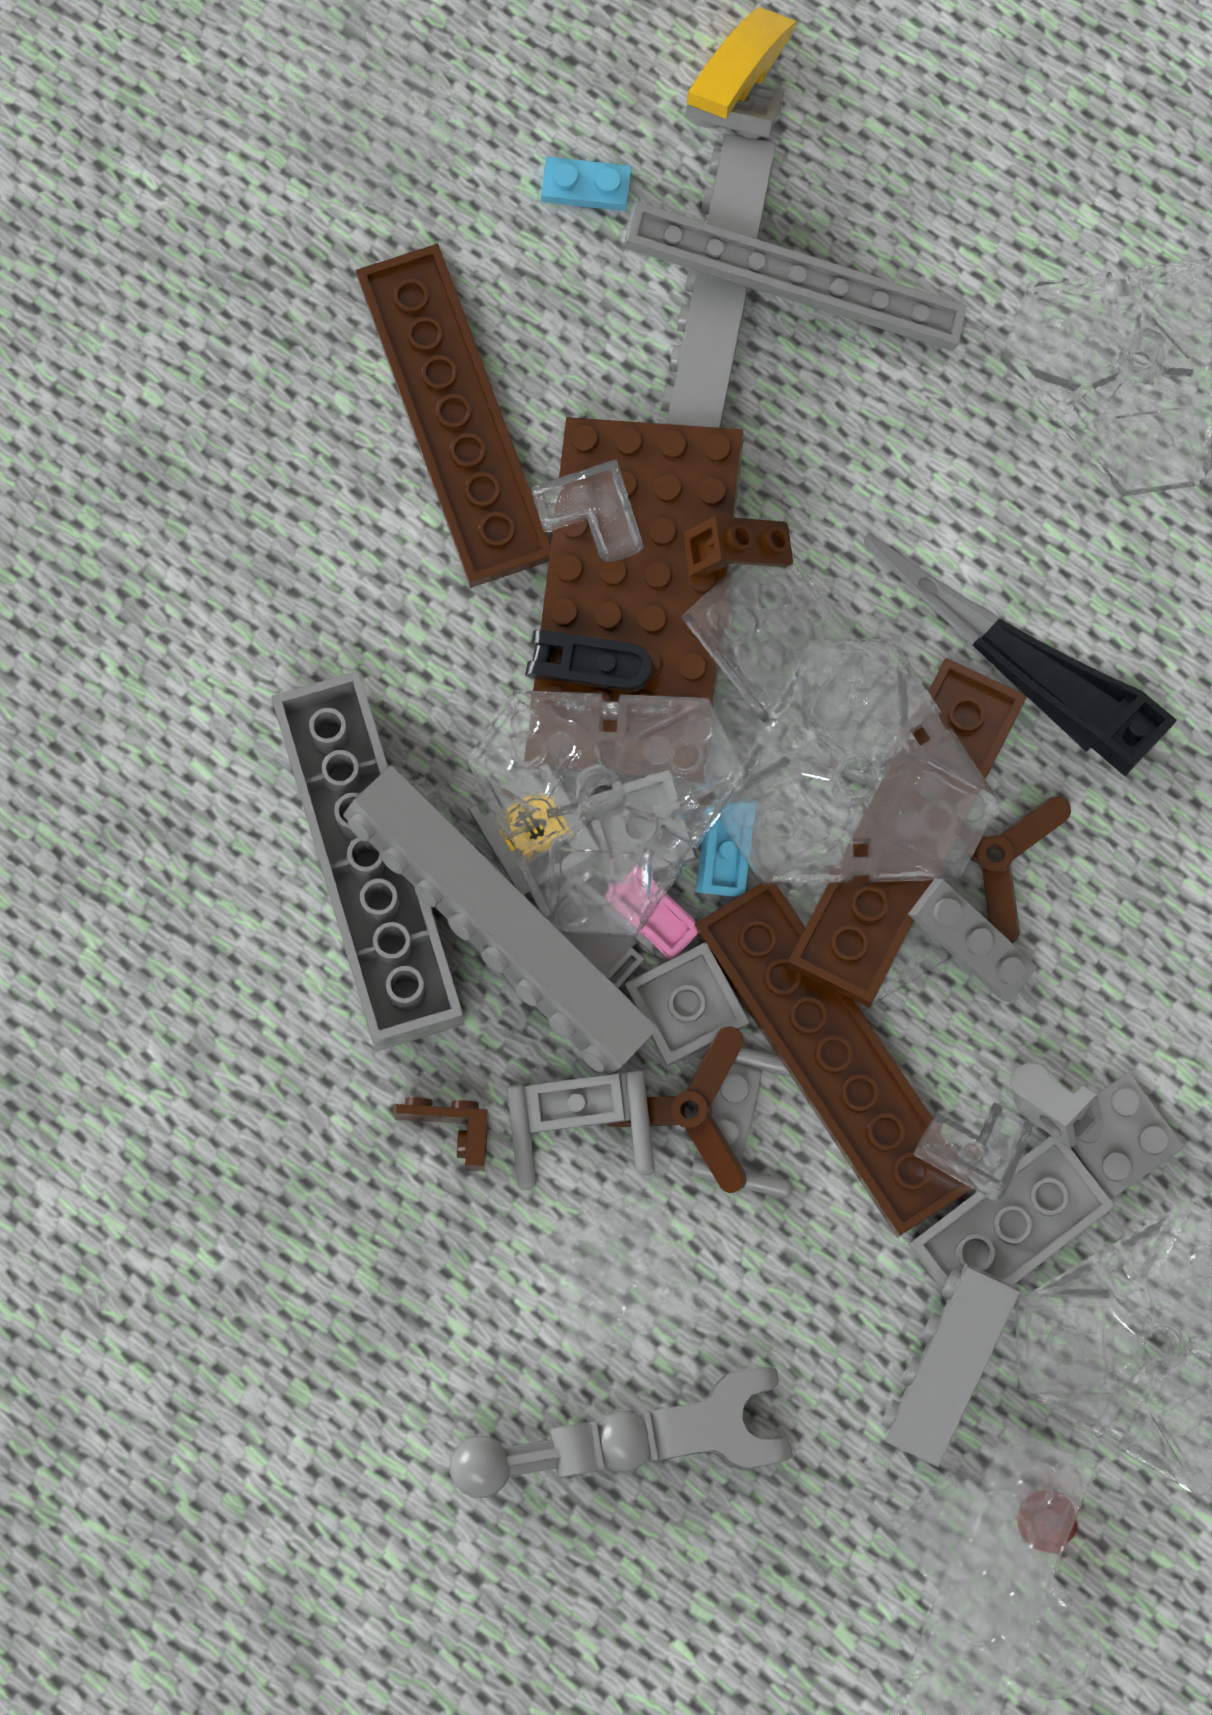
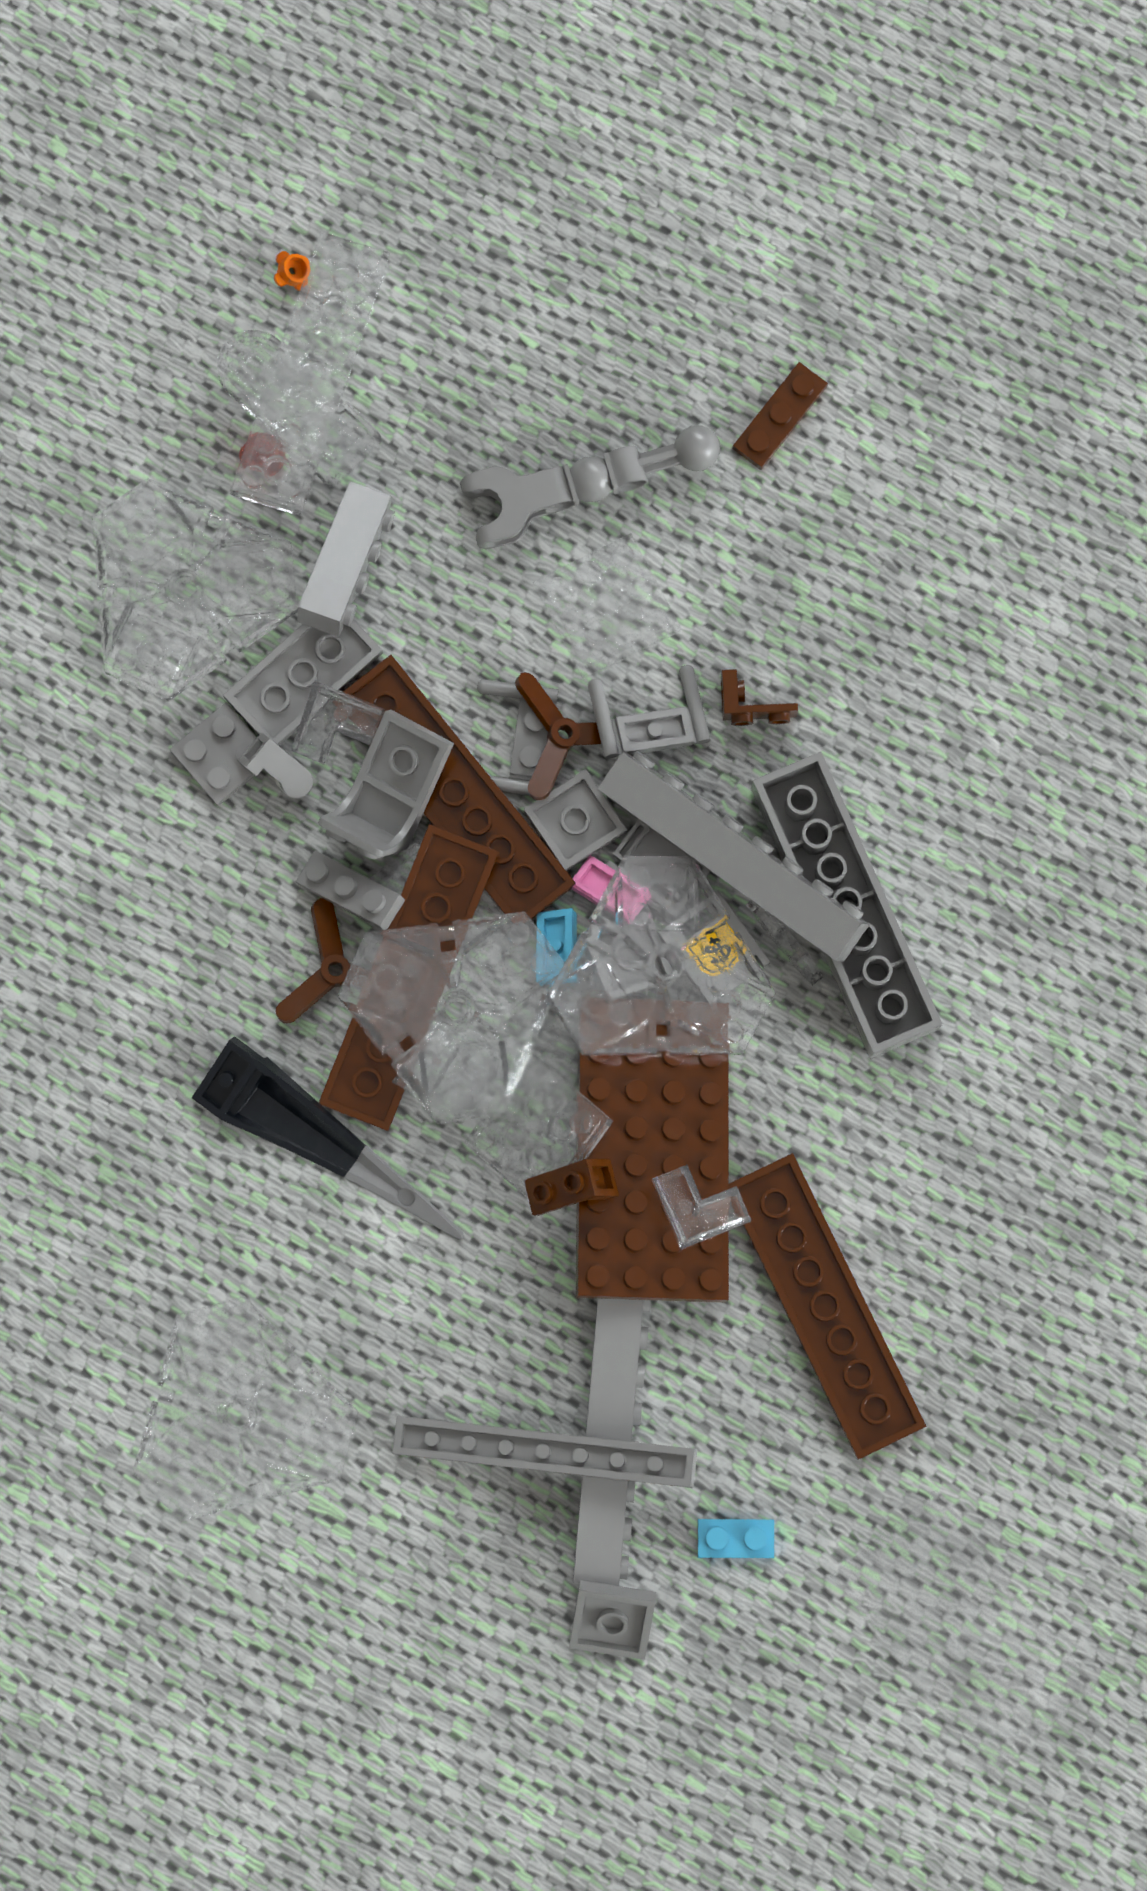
camera: 175 degrees right, 5 degrees up
black plate [525,630,654,692] -> none
yellow slope [687,7,797,119] -> none
none -> light grey bracket [318,710,454,859]
none -> reddish brown plate [732,362,828,470]

